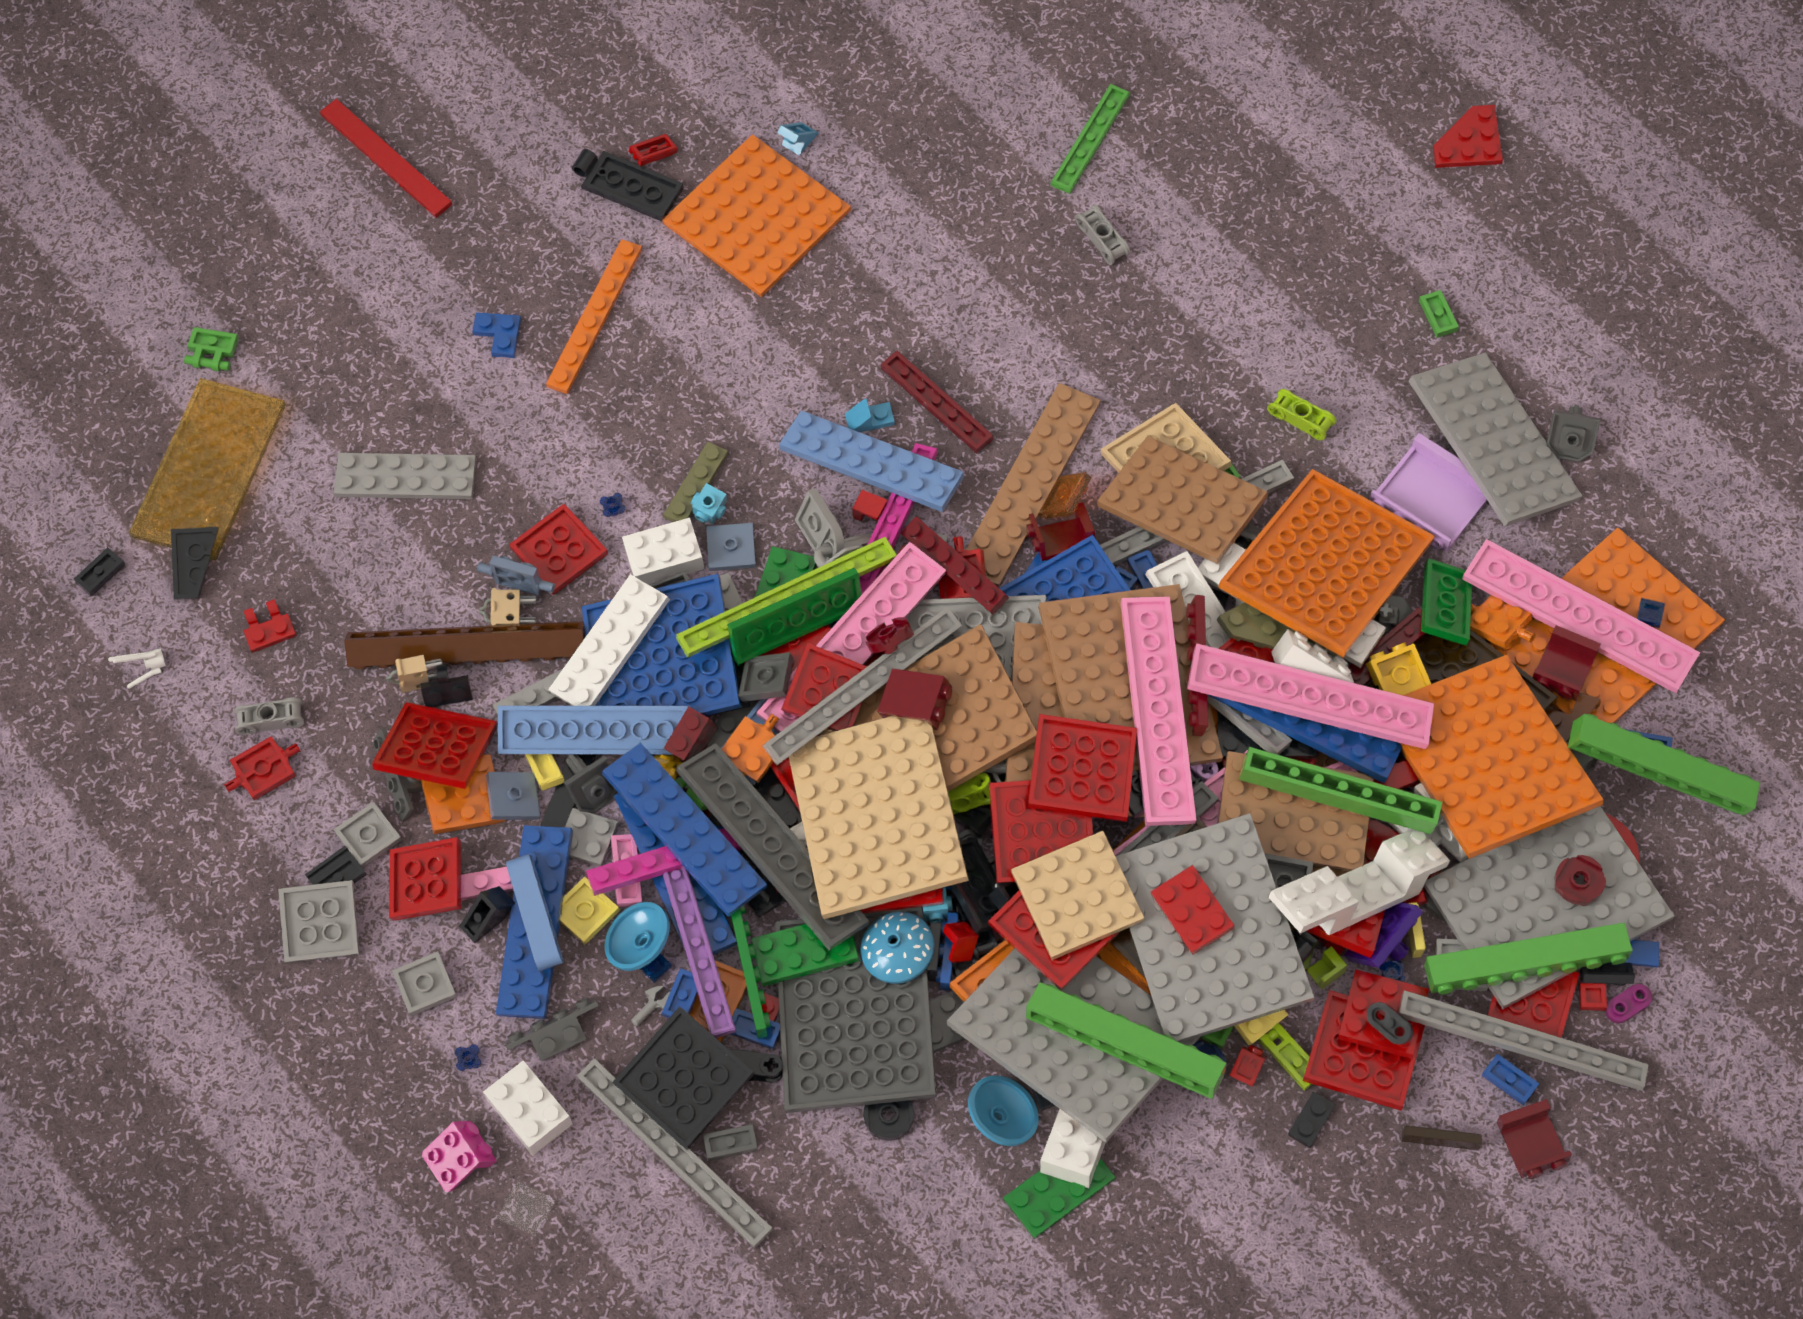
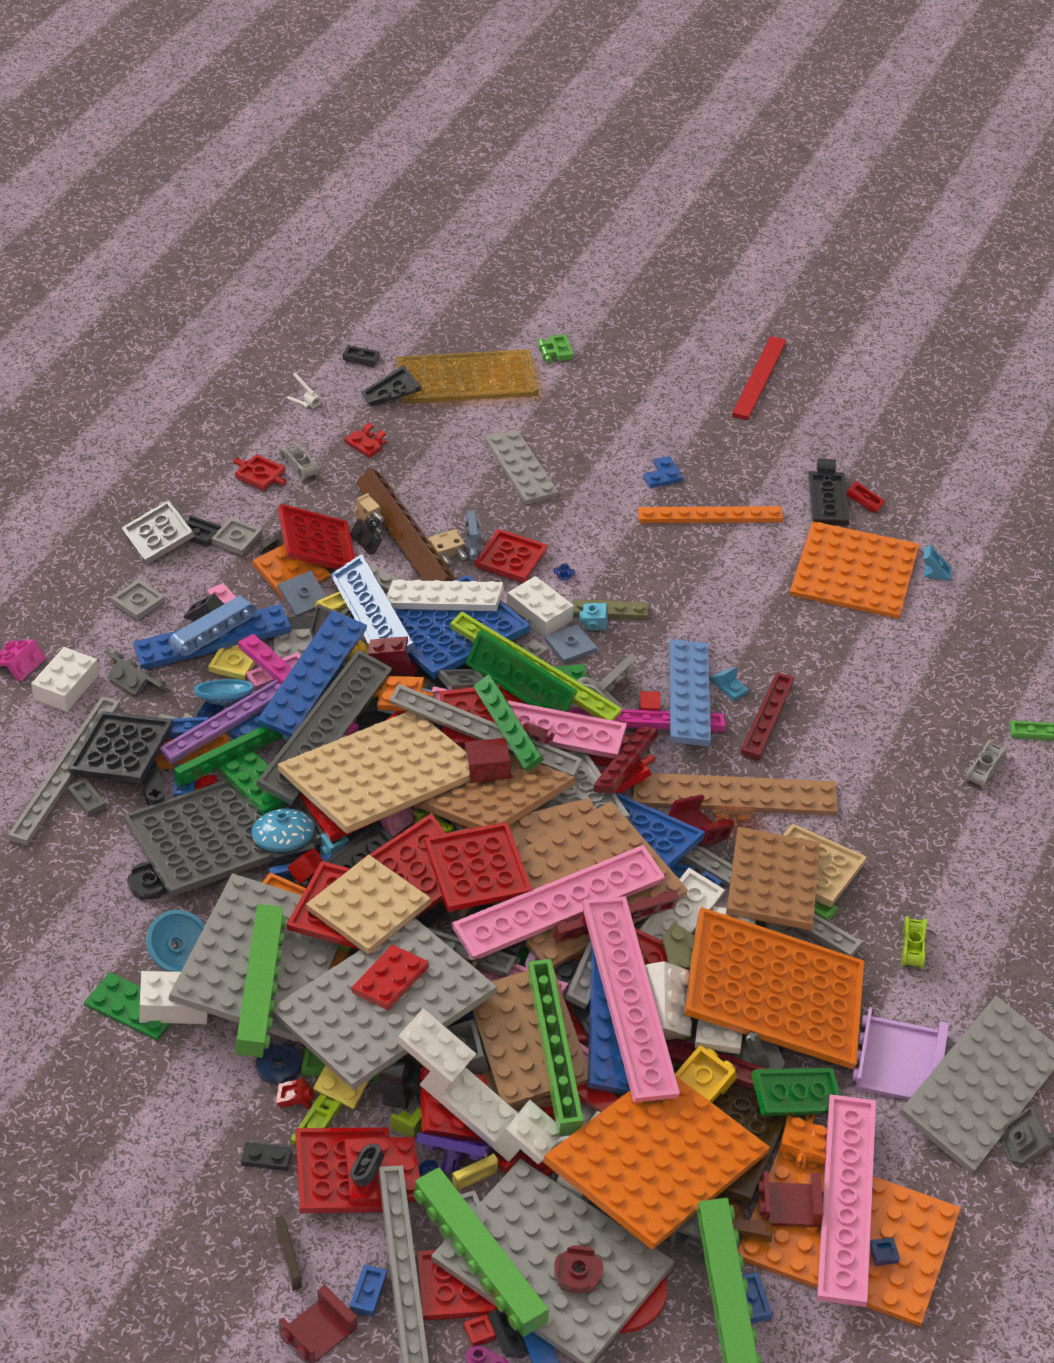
camera: 60 degrees right, 20 degrees down
red plate [389,837,461,921] -> none
clear blue plate [454,1044,481,1071] -> none
none -> green plate [473,674,544,772]

